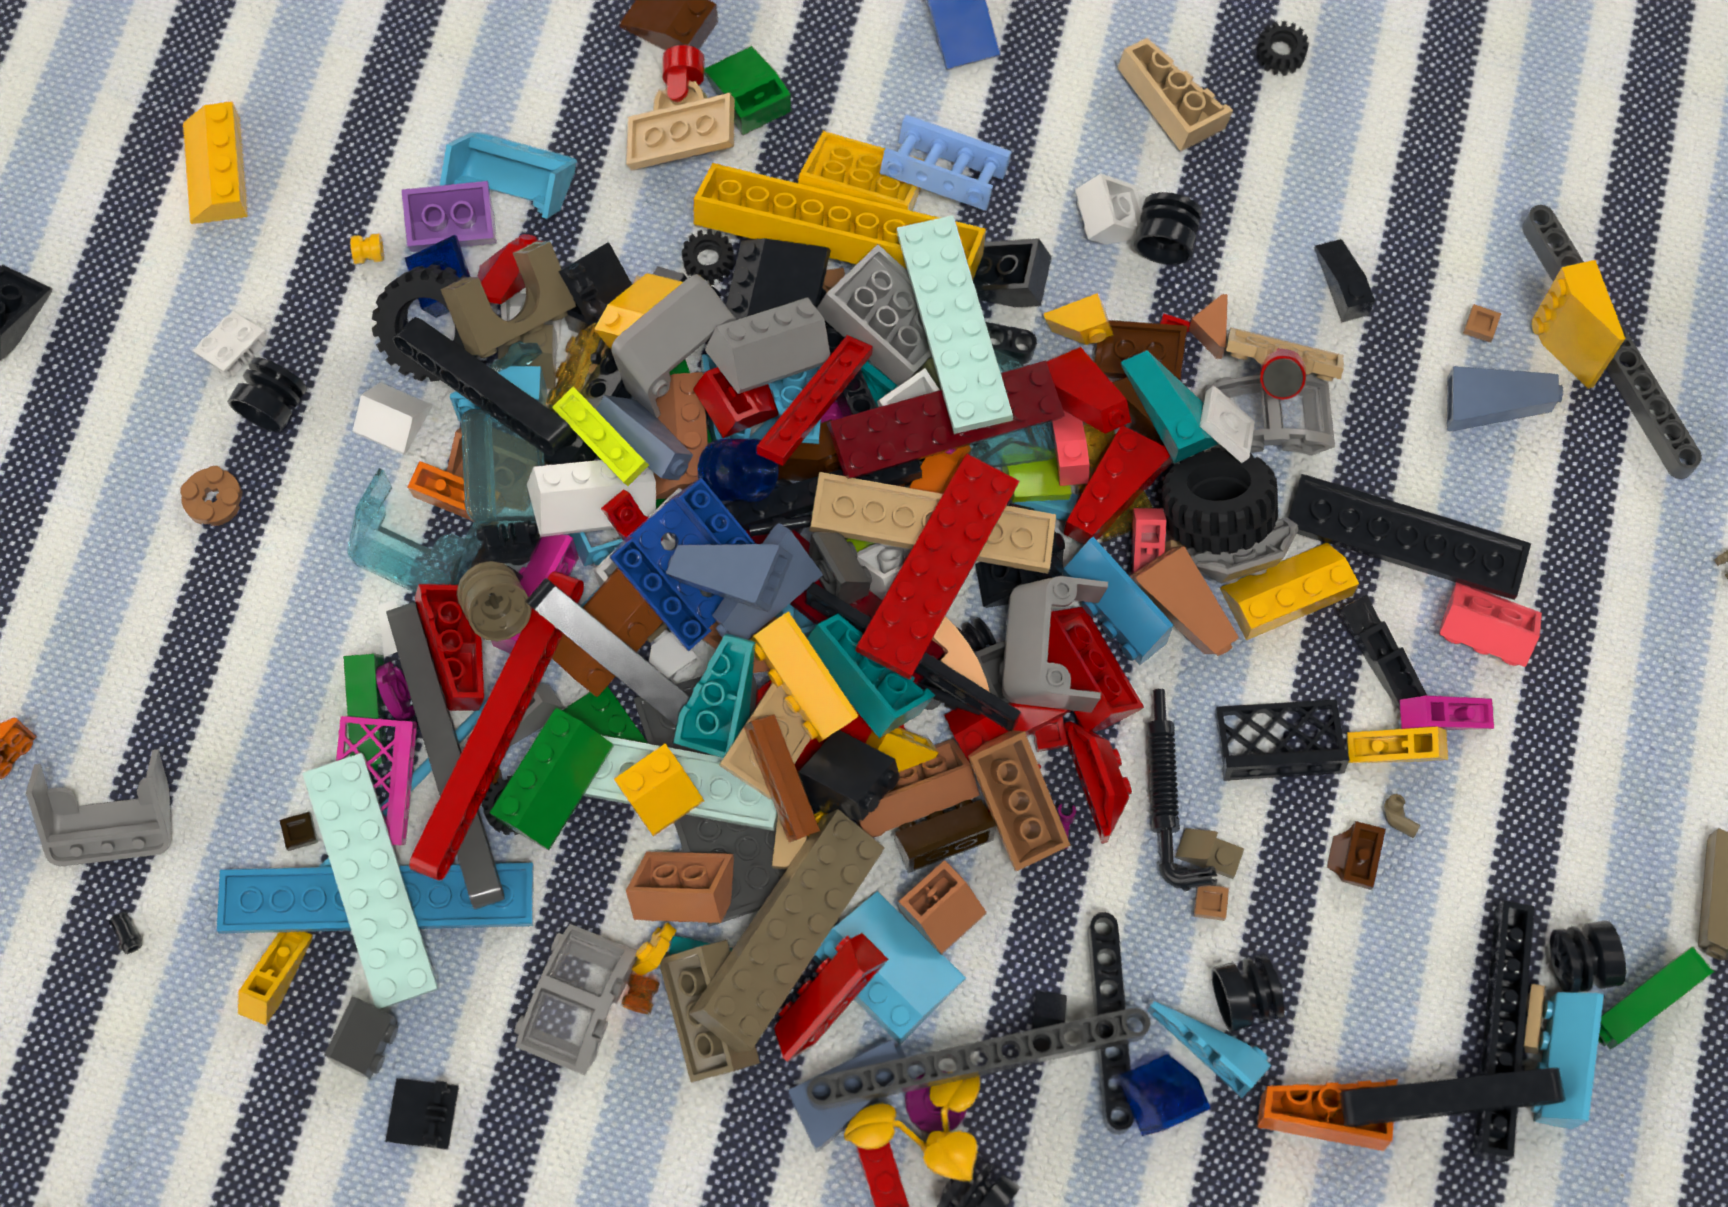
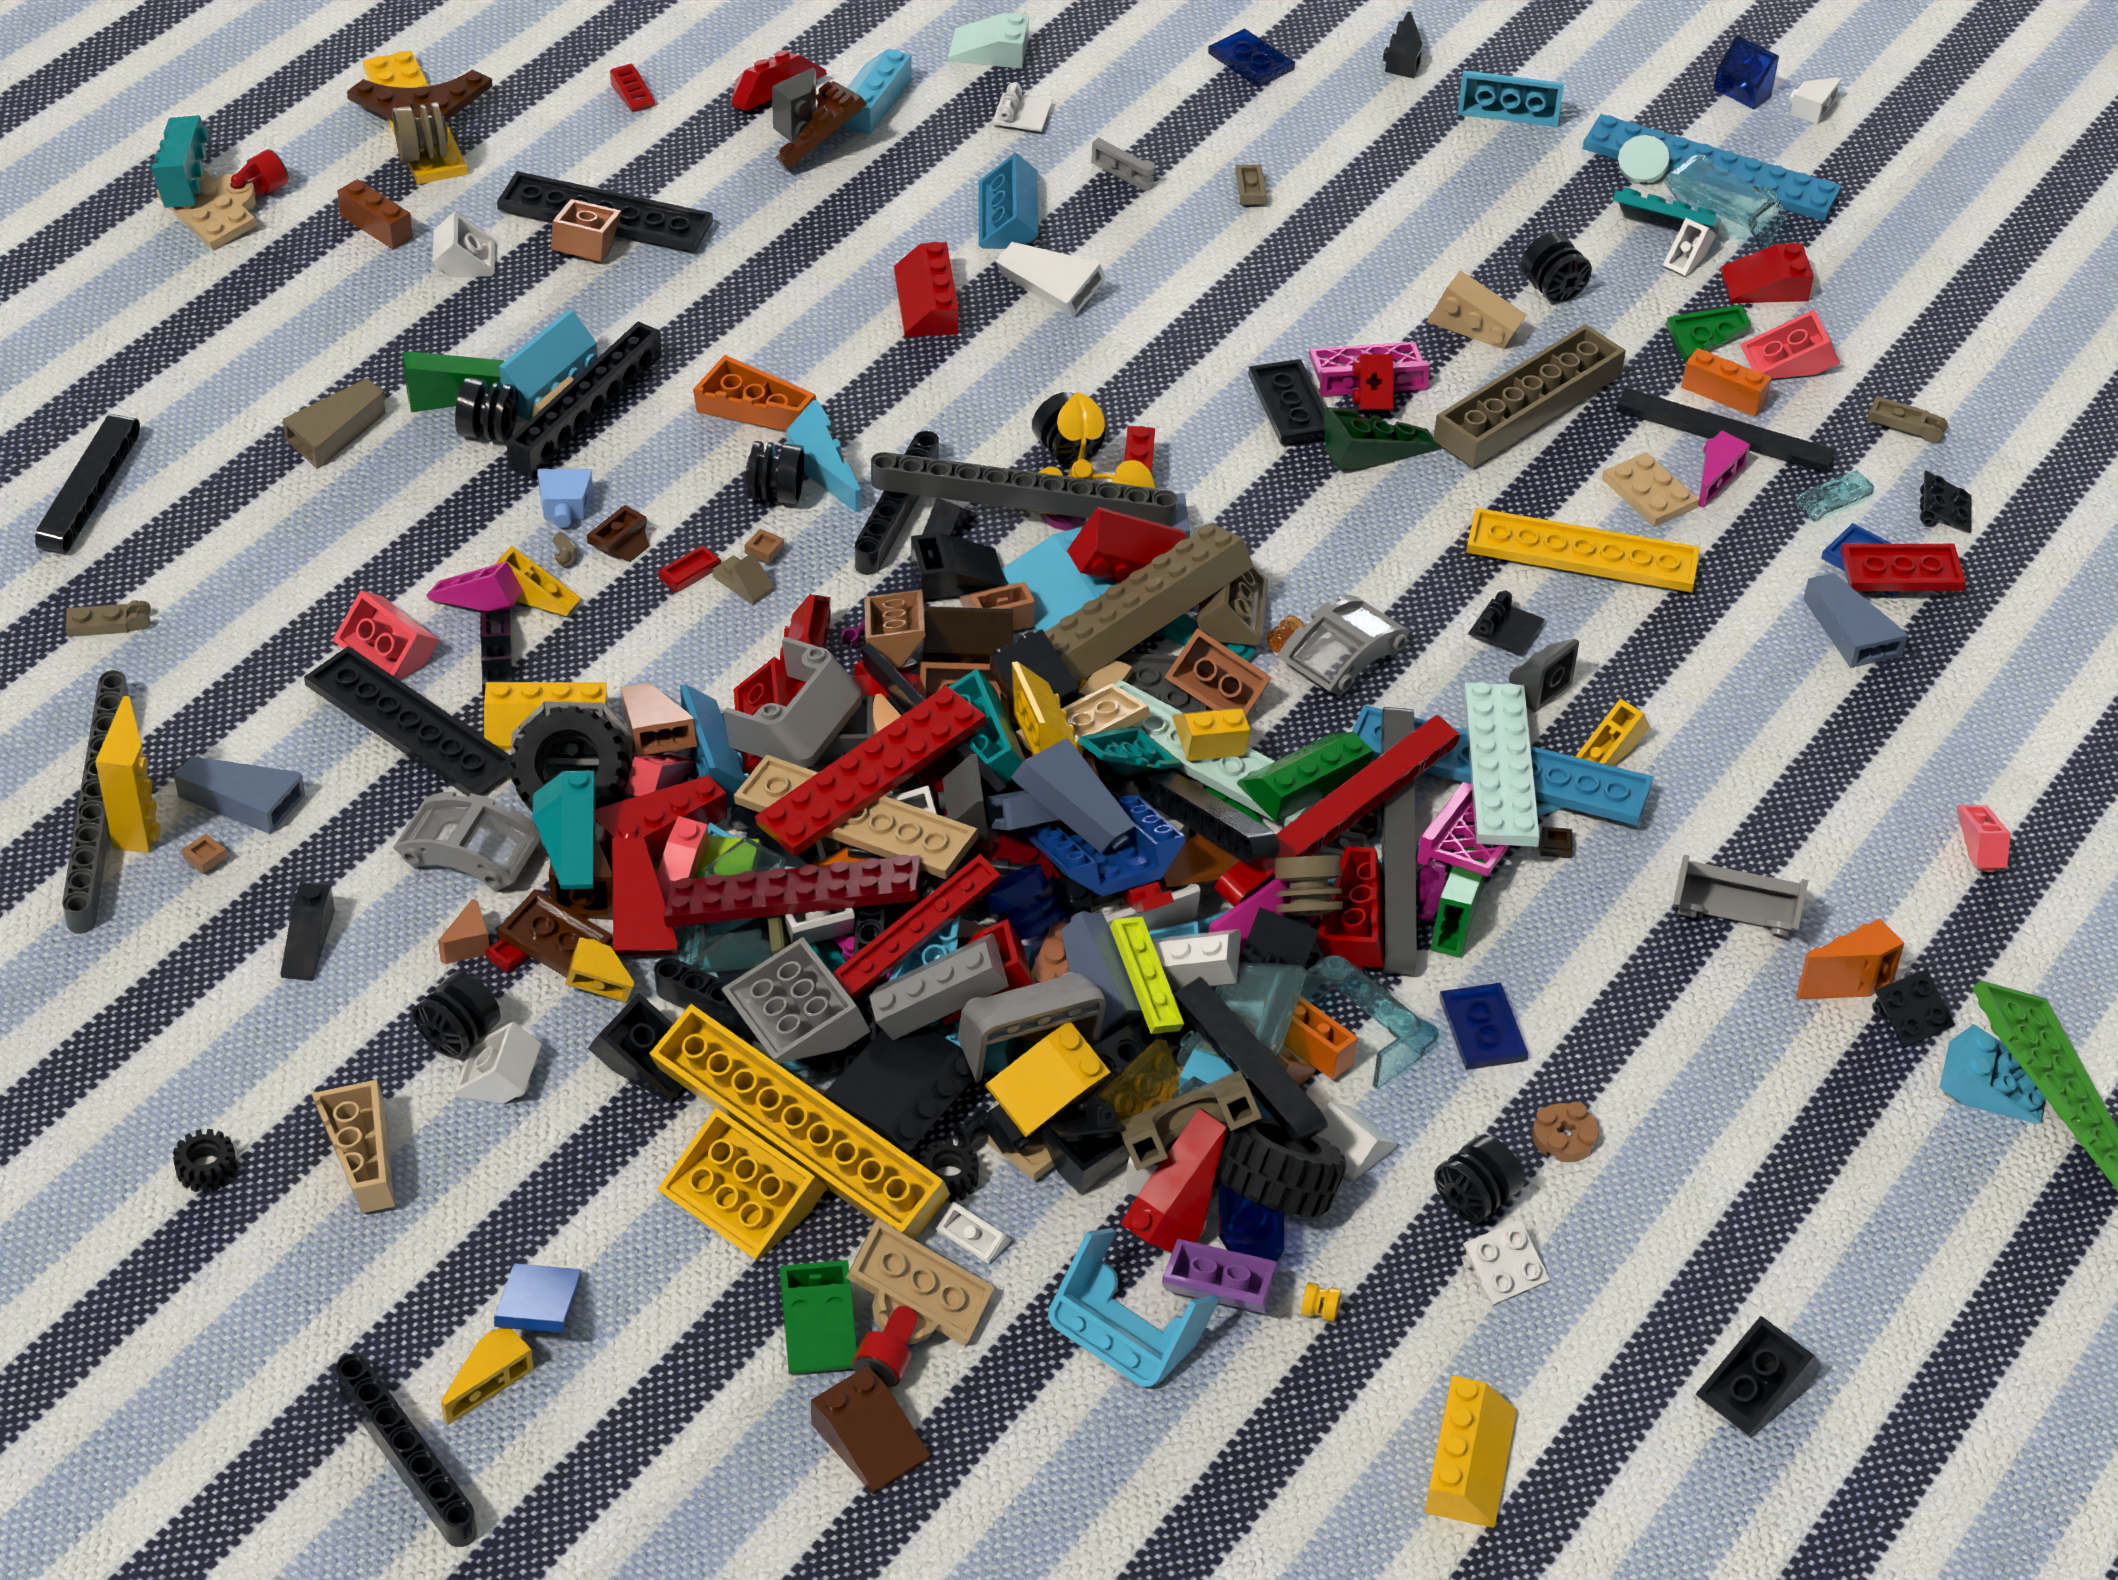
camera: 160 degrees left, 25 degrees down
black pin [108,912,142,954] -> none
yellow plate [631,922,676,977] -> none
dark orange fence [743,714,820,843] -> none
light blue fence [880,114,1012,211] -> none
light aqua plate [897,215,1013,434] -> none
clear blue slope [1118,1053,1211,1136] -> none
black piece [1147,689,1217,891] -> none
white tile [1199,386,1255,463] -> none
black fence [1215,699,1349,781] -> none
plate [1226,327,1344,400] -> none
black beam [1339,1068,1566,1127] -> none
none -> light blue torso [537,469,593,528]
none -> red tile [658,545,721,593]
none -> black slope [911,533,1006,600]
none -> white slope [935,1201,1012,1264]
none -> clear blue tile [1439,982,1528,1070]

